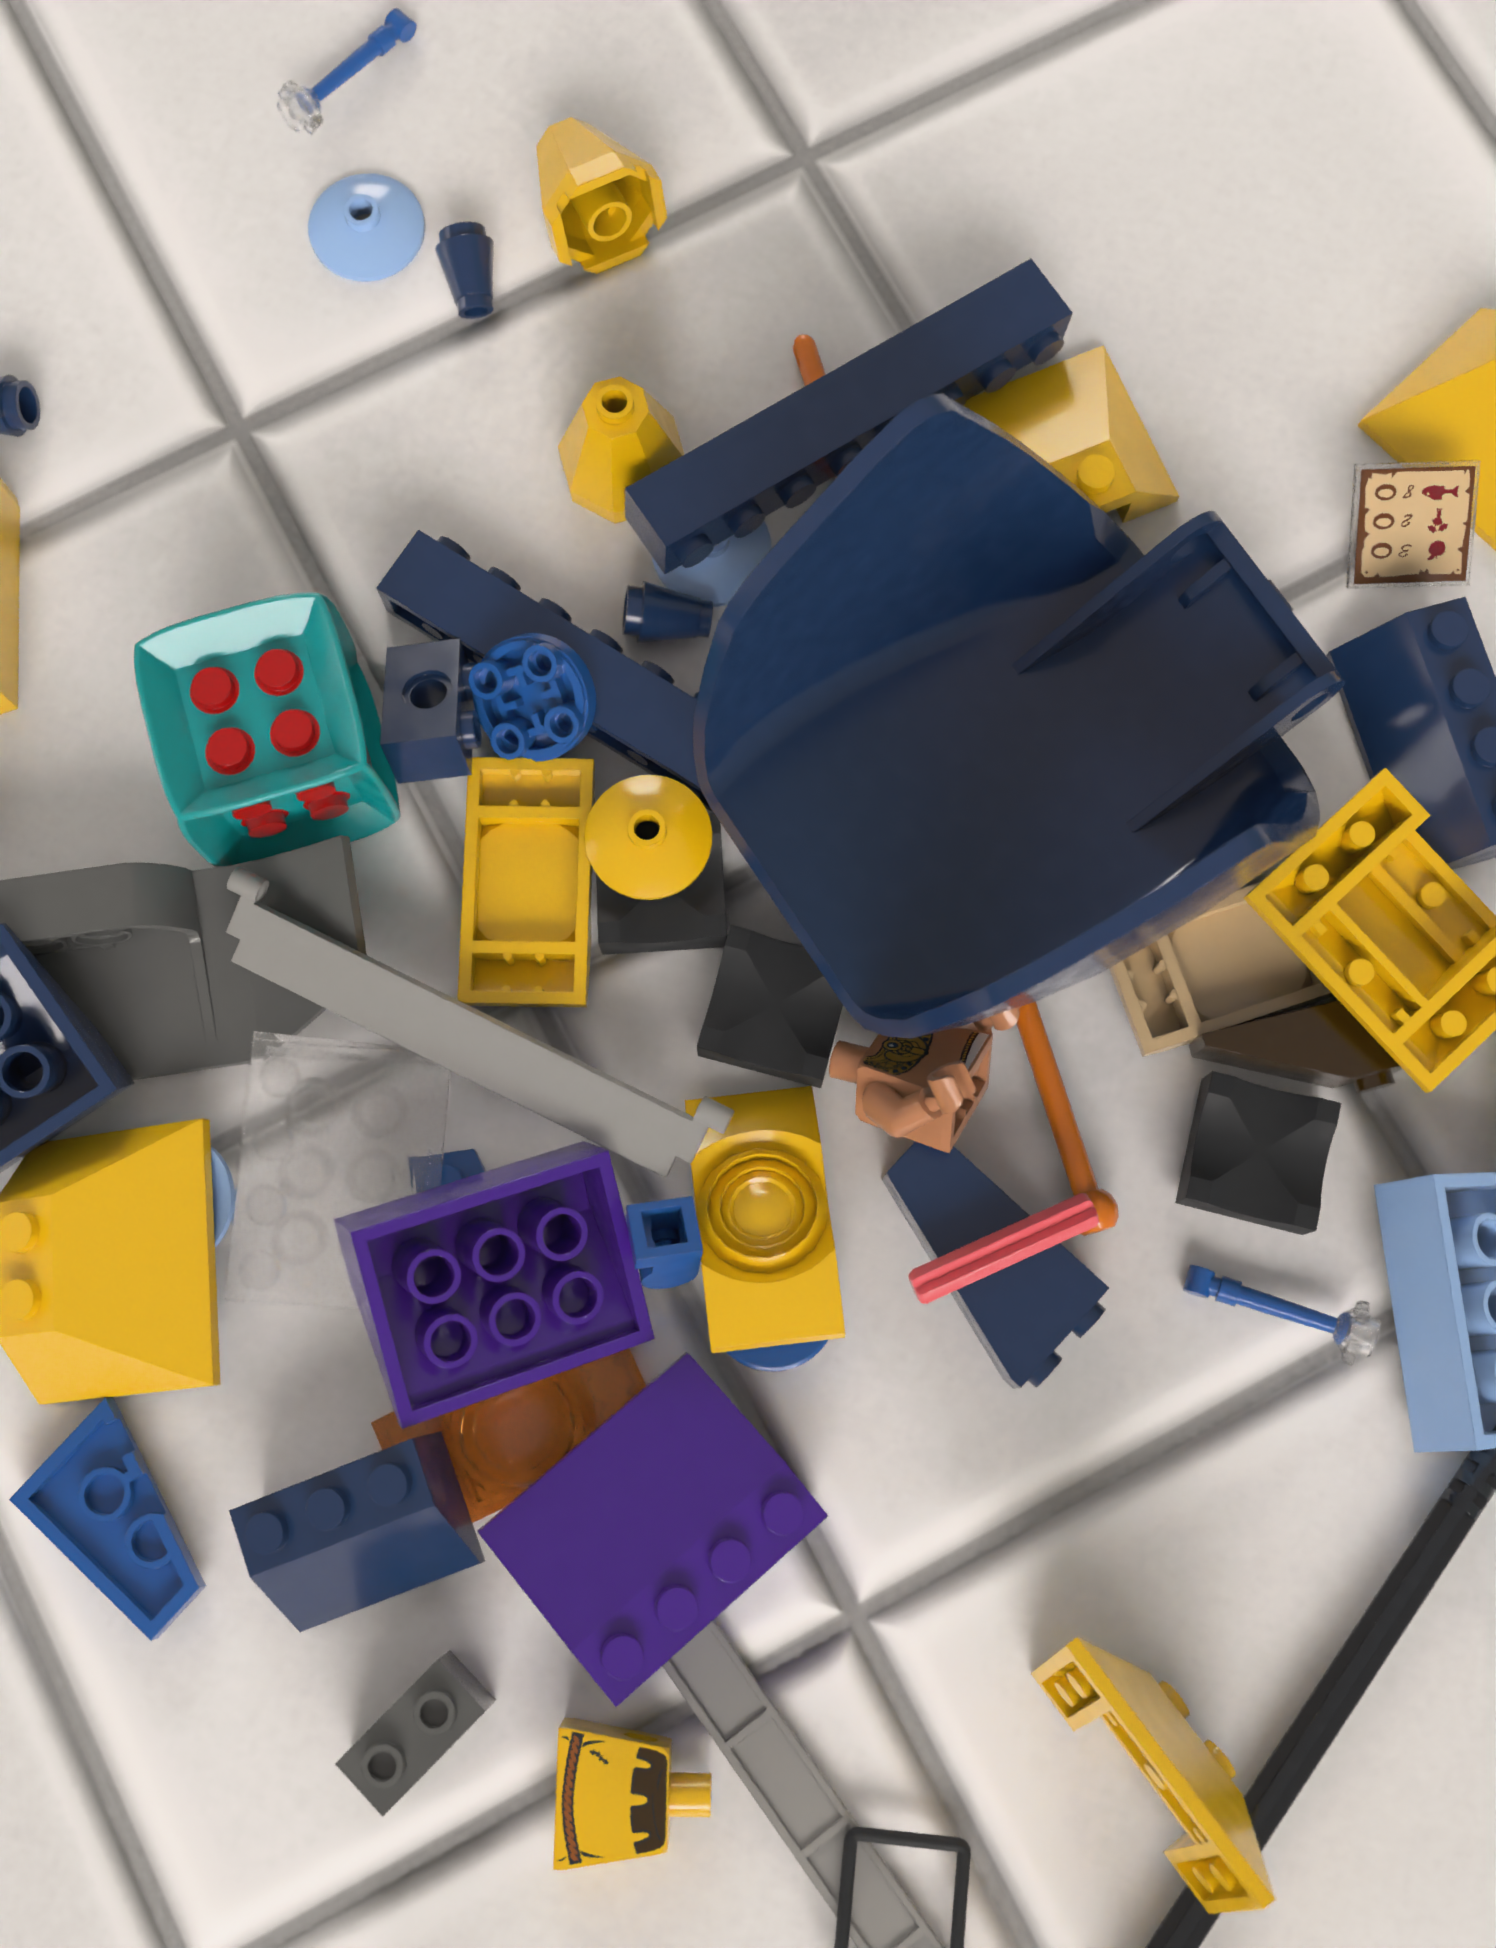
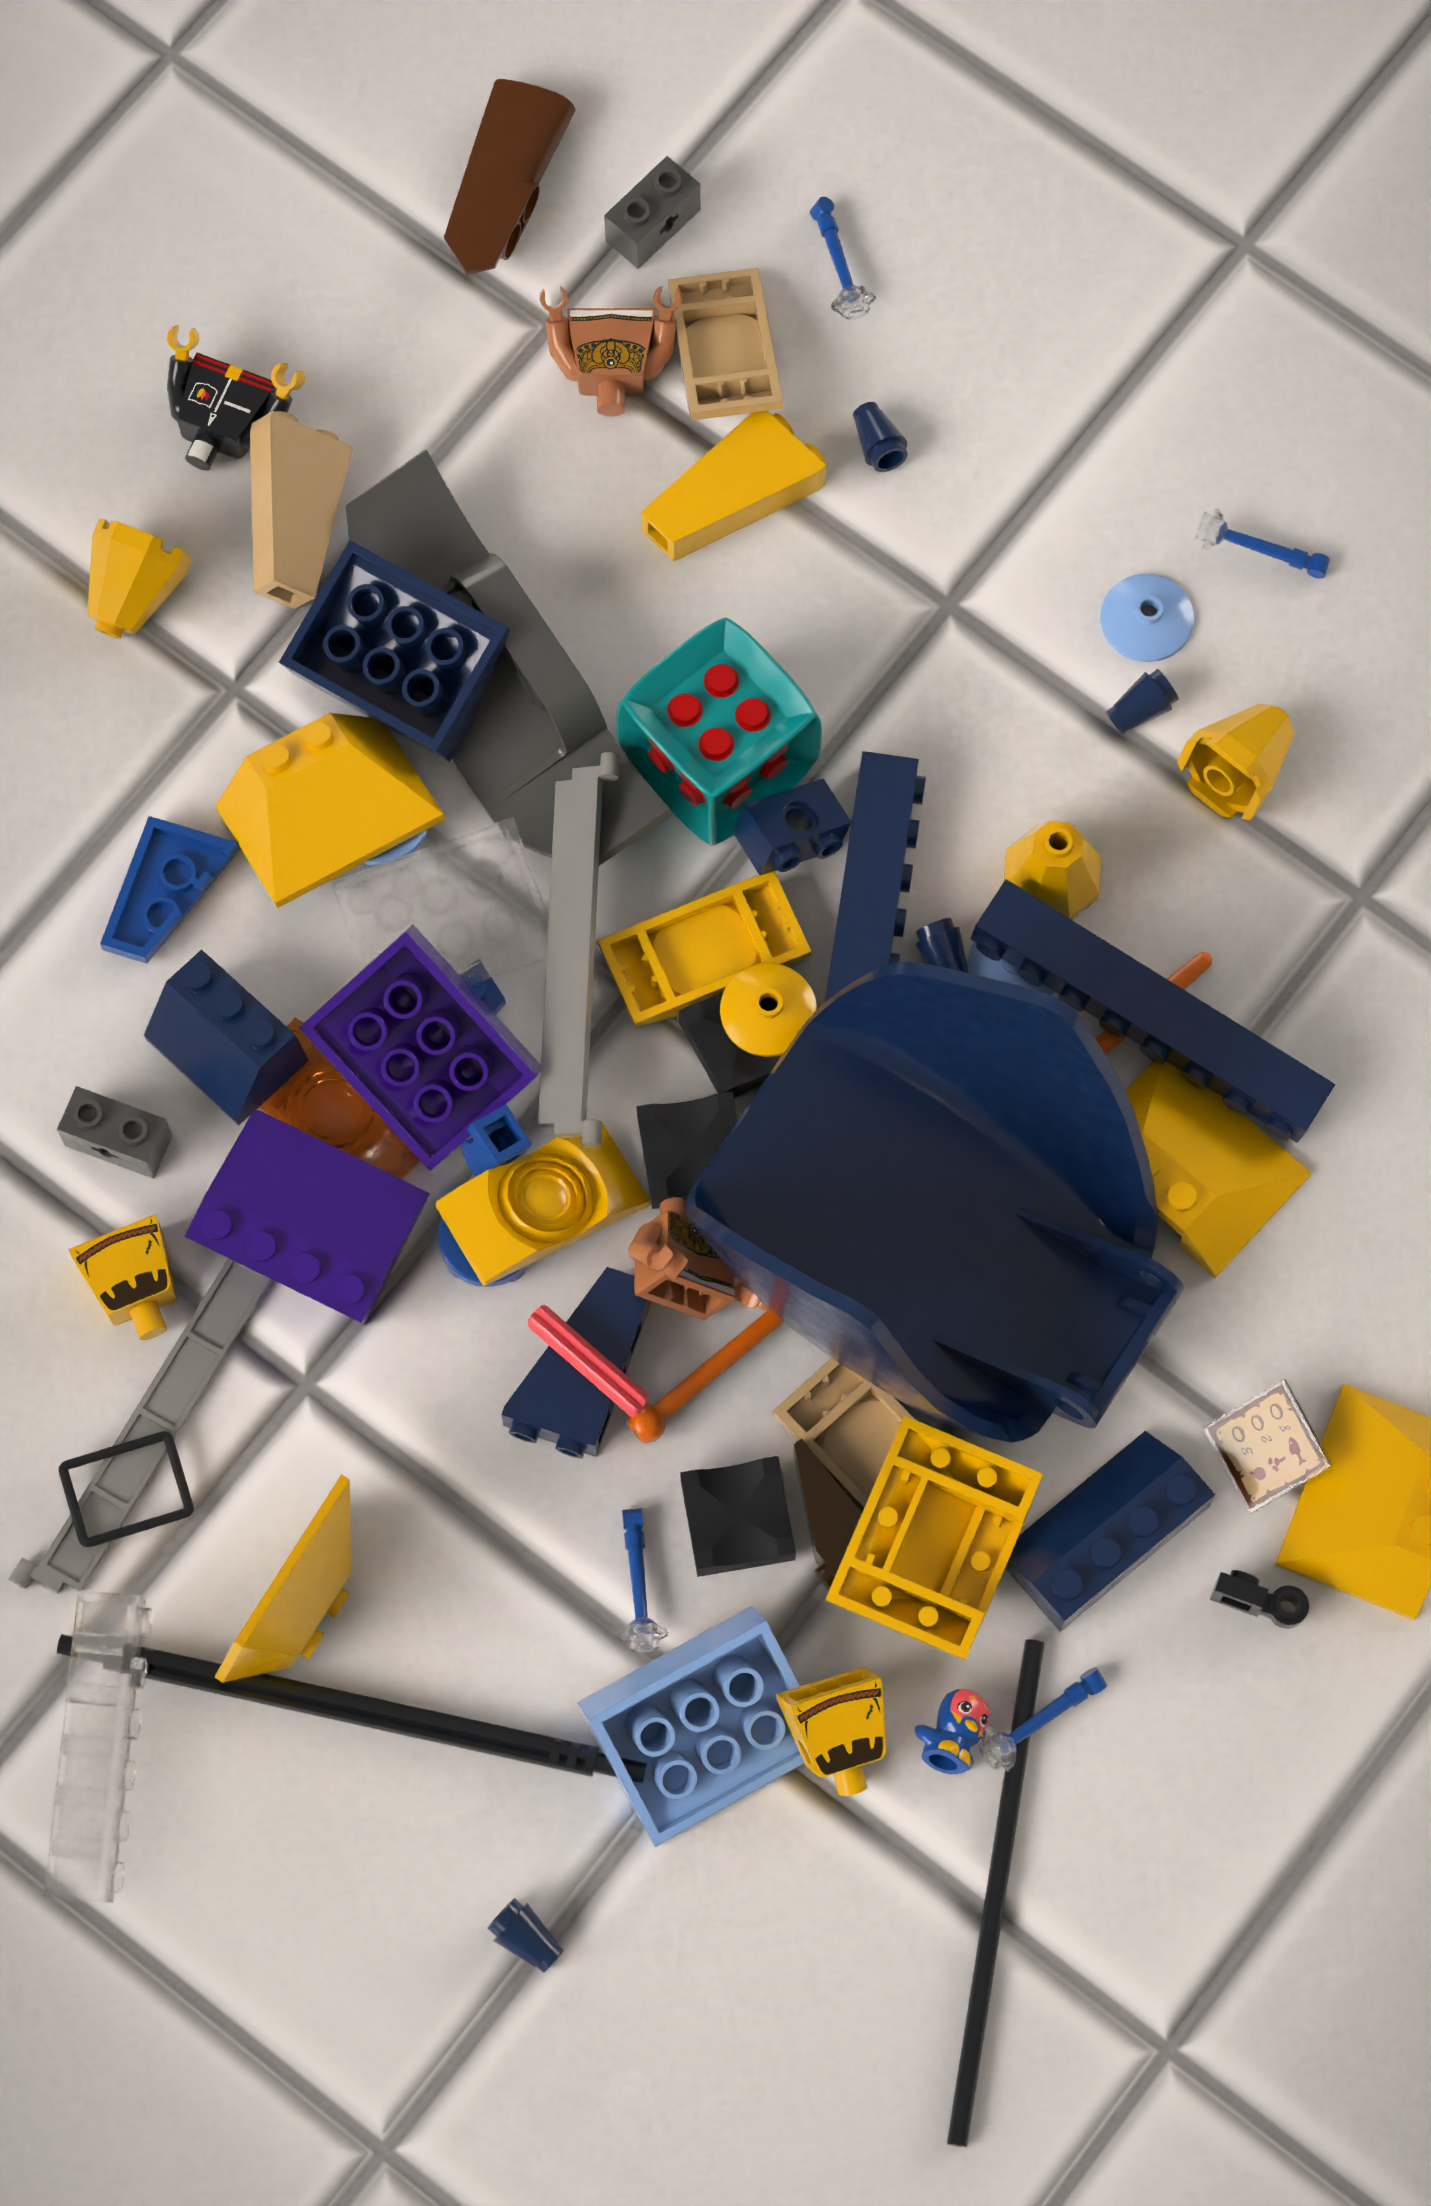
camera: 65 degrees right, 5 degrees down
blue tile [468,633,596,762] -> none

